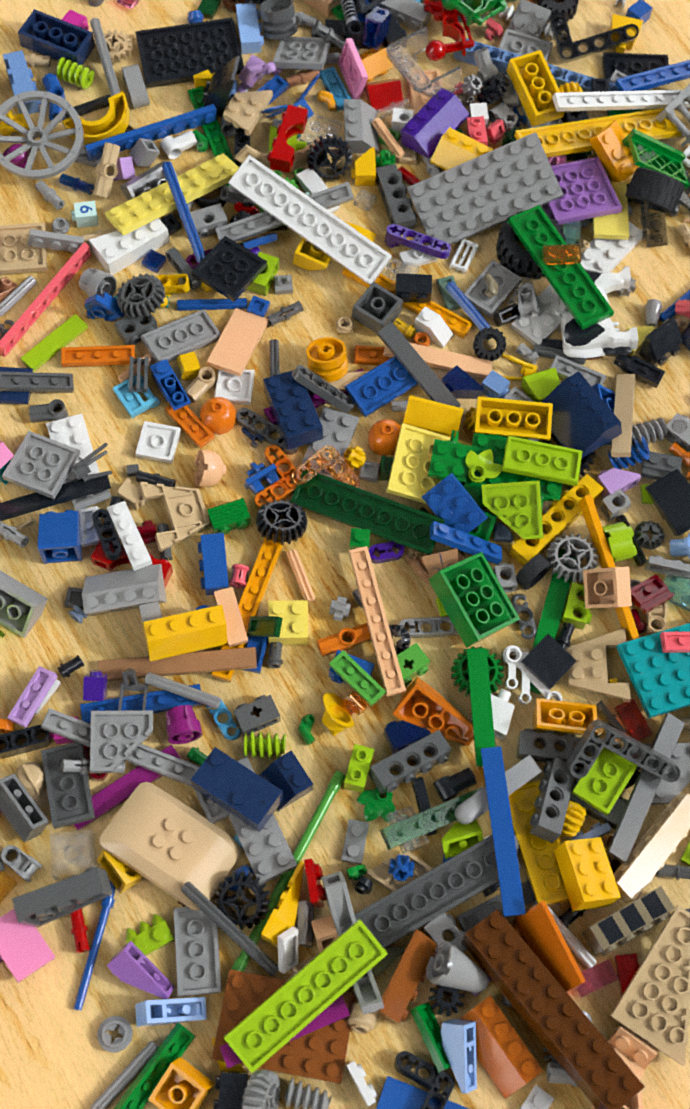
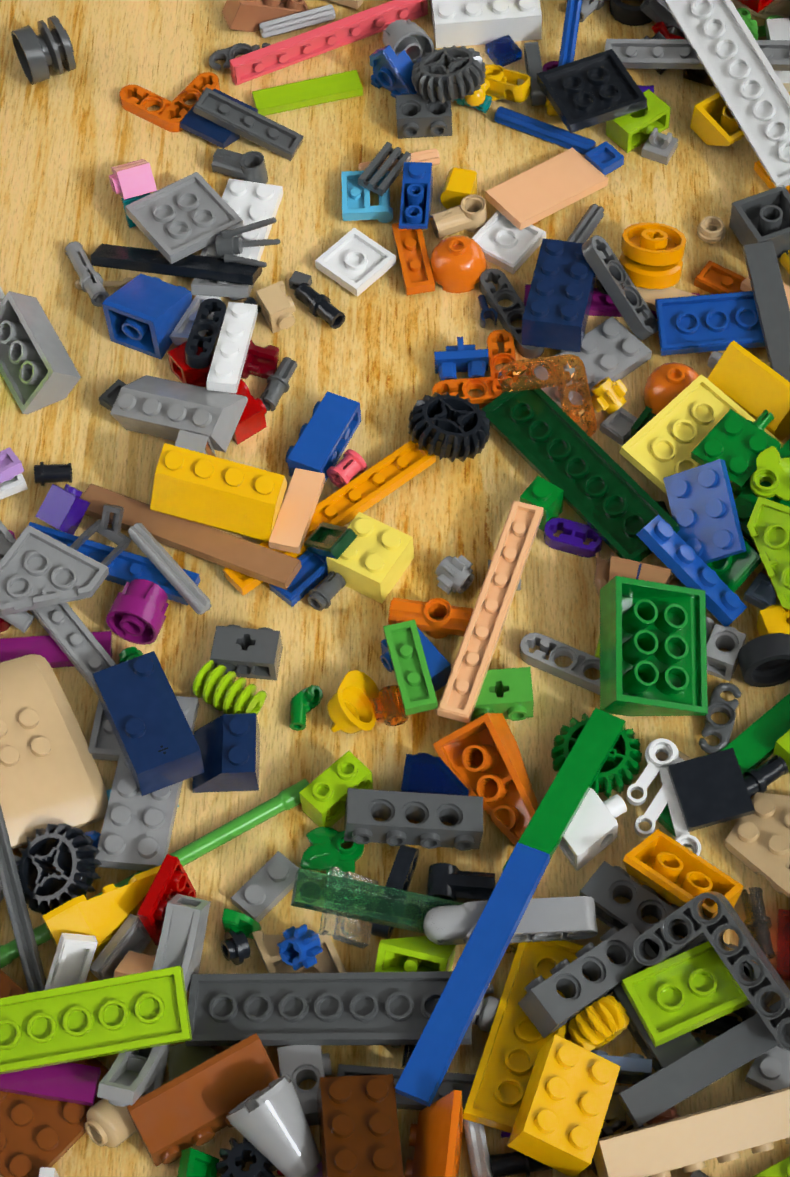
camera: 40 degrees right, 10 degrees down
orange plate [61,345,135,367] -> none
sand blue bush [68,605,88,624] -> none
tan wing [139,482,210,552] -> none
light grey tile [141,309,221,363] -> none
black tile [161,214,182,236] -> none
light grey brick [190,203,228,238] -> none
light nougat cylinder [194,450,226,487] -> none
dark azure piece [205,700,241,740] -> none
green brick [207,498,251,535] -> none
blue tile [240,232,278,249] -> none
dark grey pin [267,301,304,326] -> none
light nougat axle [287,550,315,603] -> none
black gear [389,625,411,655] -> none

